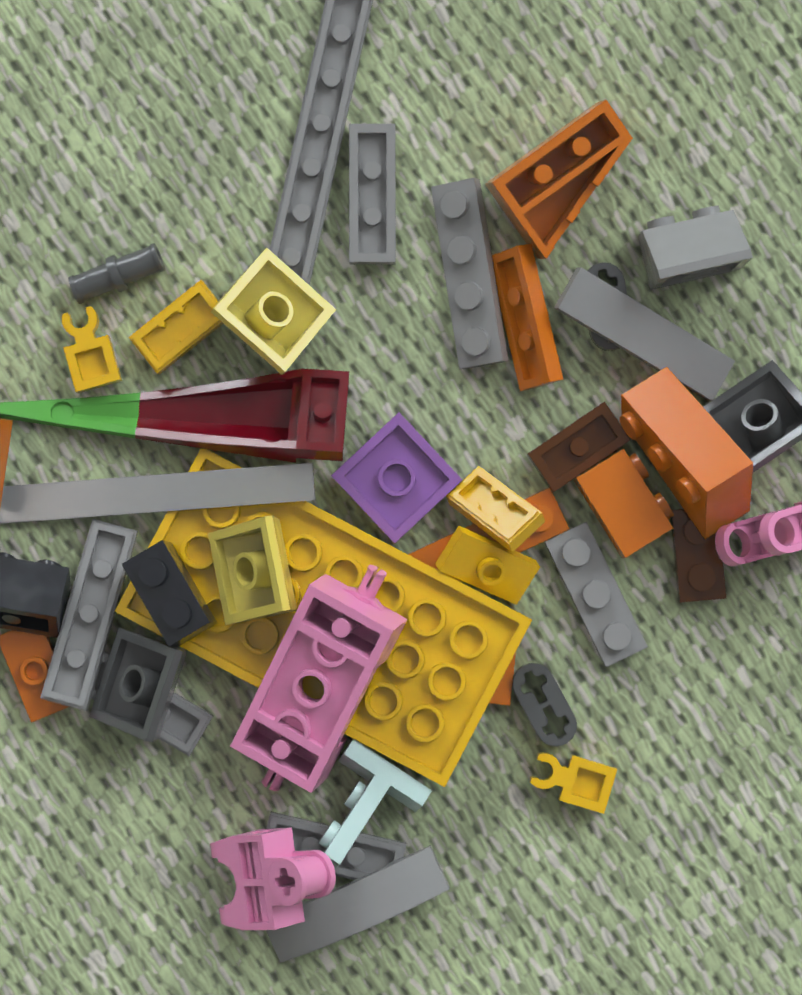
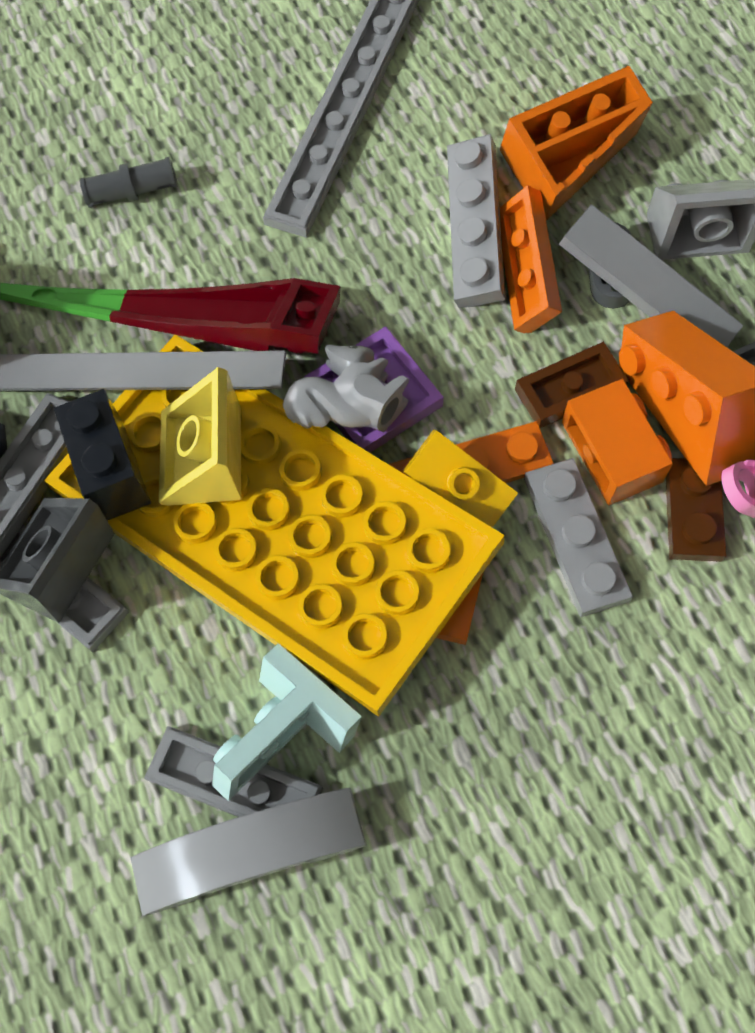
camera: 10 degrees right, 20 degrees down
yellow plate [62,306,122,393] -> none
yellow plate [129,280,224,375] -> none
bright pink piece [210,827,336,930] -> none
light yellow slope [211,248,336,374] -> none
bright pink brick [230,565,408,793] -> none
light grey plate [349,124,396,265] -> none
yellow plate [446,466,545,553] -> none
dark grey beam [512,663,577,746] -> none
yellow plate [530,752,617,814] -> none
none -> light grey animal [283,344,409,433]

